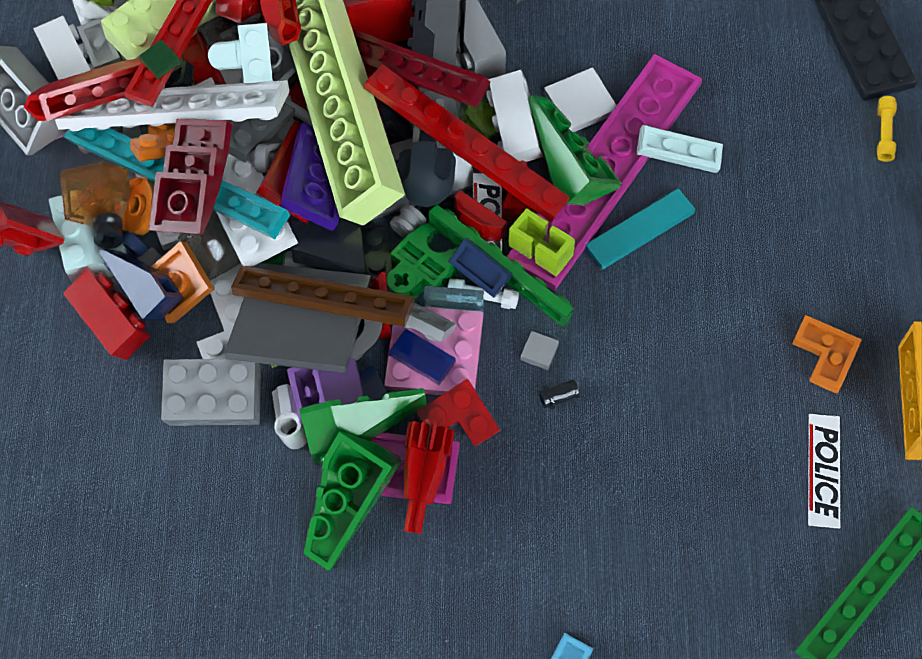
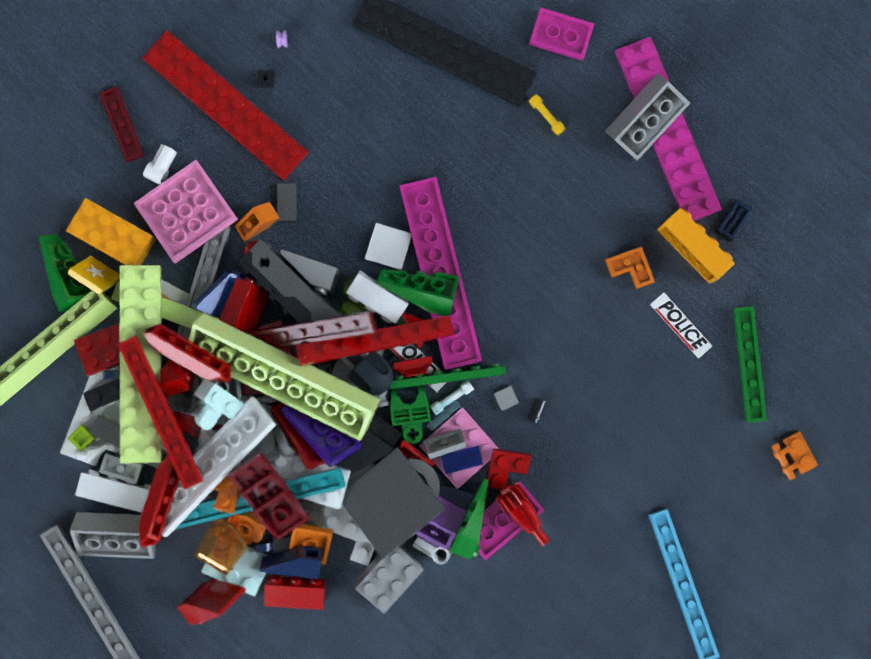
camera: 55 degrees left, 20 degrees up
black wheel [93,213,124,249] -> none
dark green tile [138,40,180,80] -> none
reddish brown plate [231,265,414,327] -> none
green wedge [303,431,403,571] -> none
dark blue tile [448,238,513,298] -> none
lime piece [509,208,575,277] -> none
teal tile [585,189,695,270] -> none
light aqua tile [636,125,723,173] -> none

